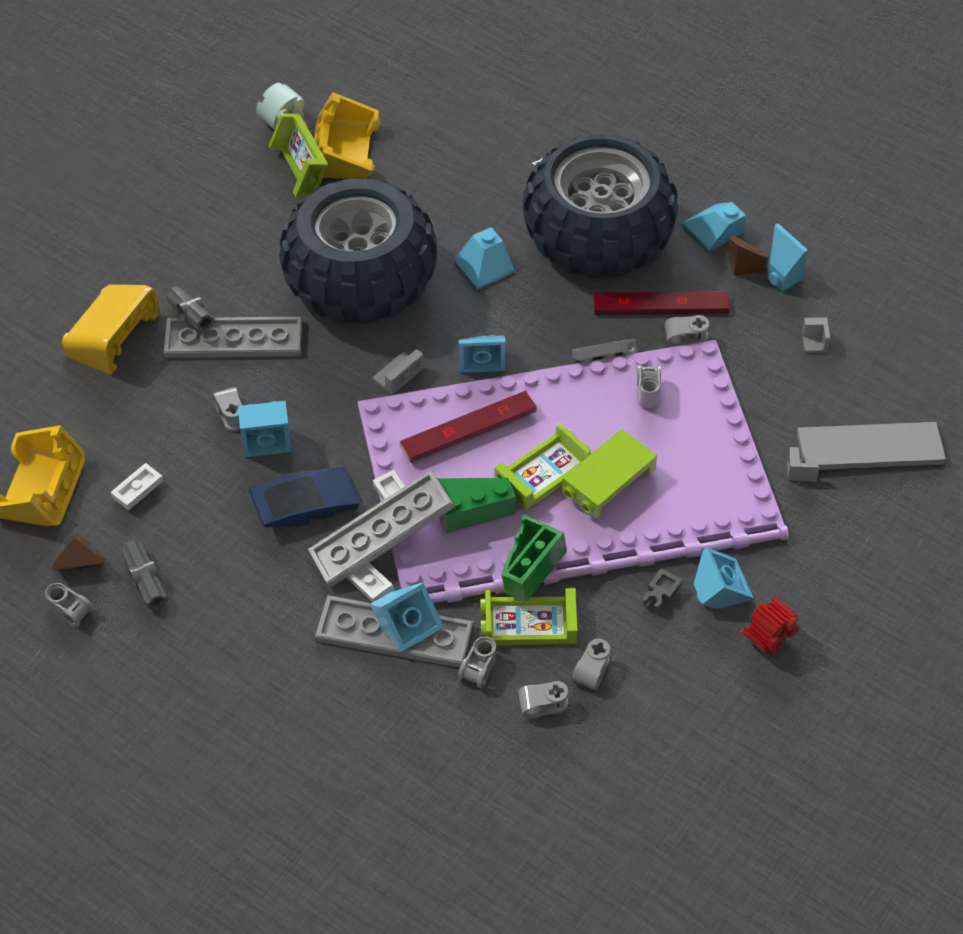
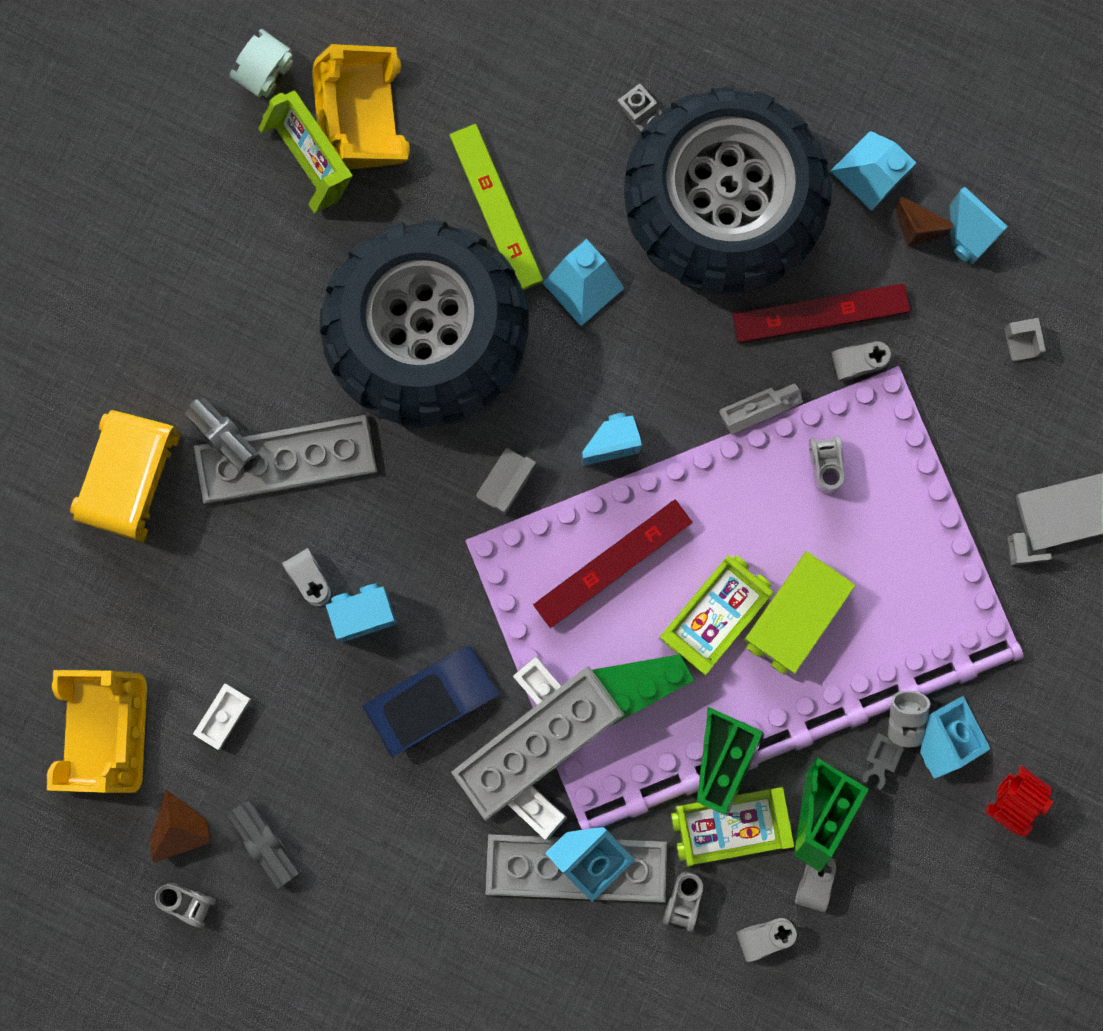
camera: 10 degrees left, 30 degrees up
none -> lime tile [449,123,543,290]
none -> green wedge [794,758,869,872]
none -> light grey wheel [887,690,930,748]

